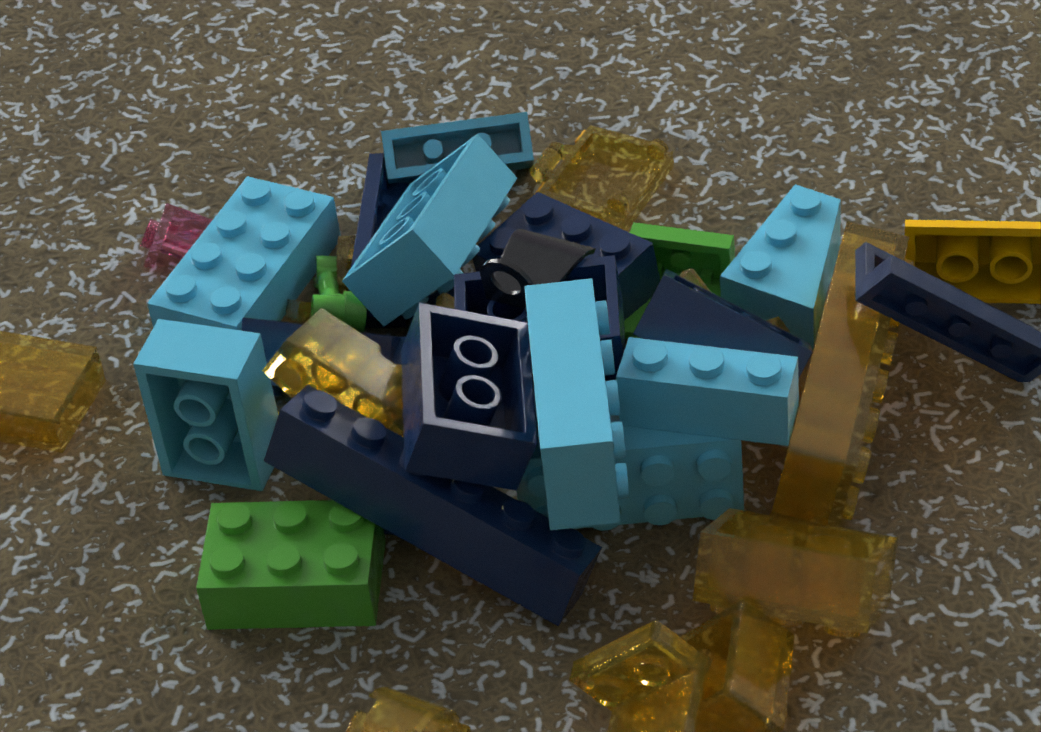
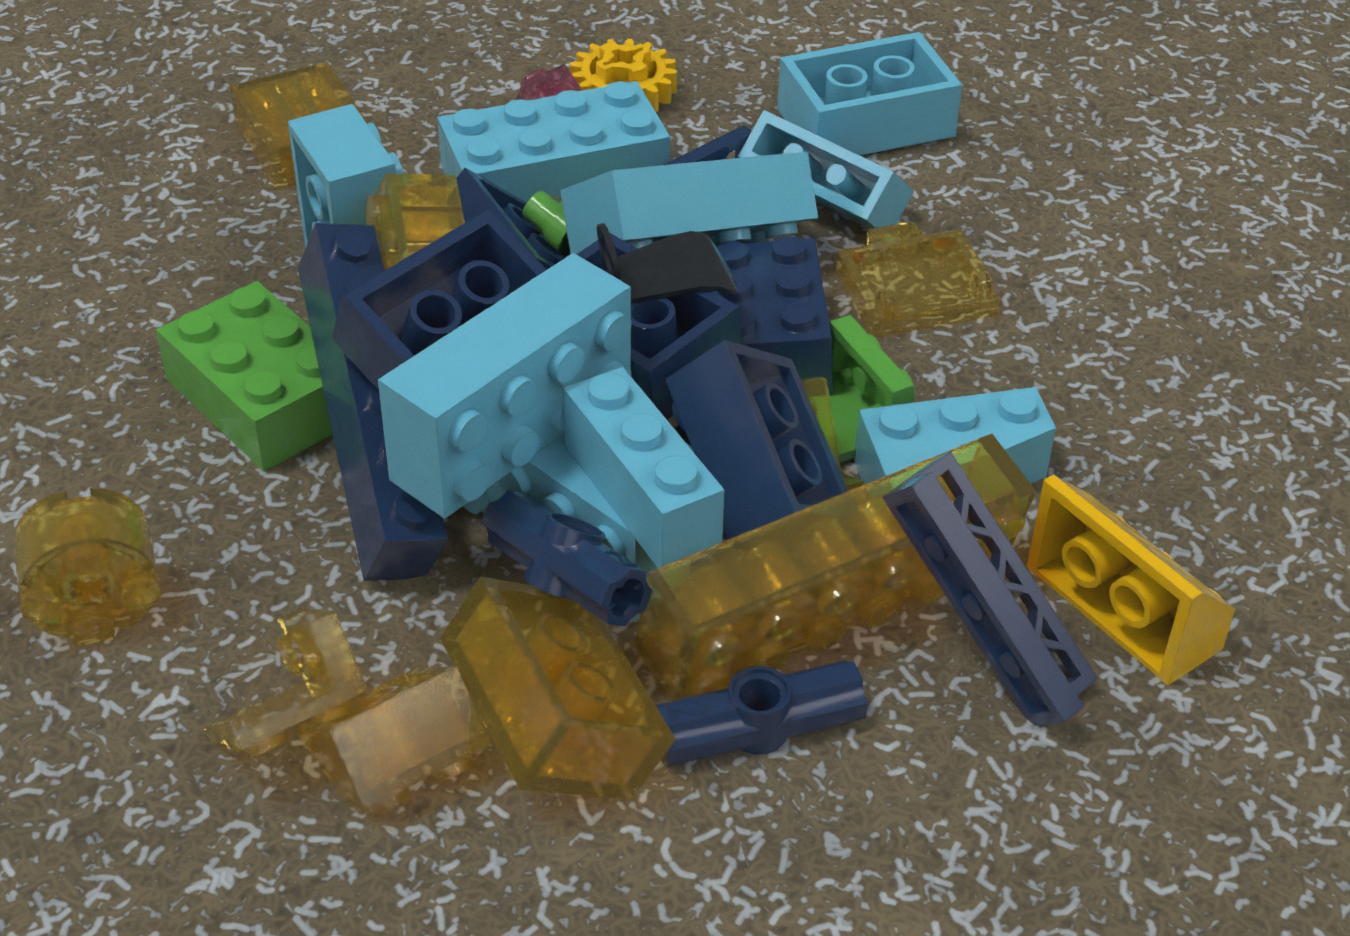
camera: 40 degrees right, 0 degrees up
none -> dark blue piece [481,489,653,626]
none -> yellow gear [570,39,677,112]
none -> dark blue piece [650,660,868,767]
none -> medium azure brick [777,32,962,155]

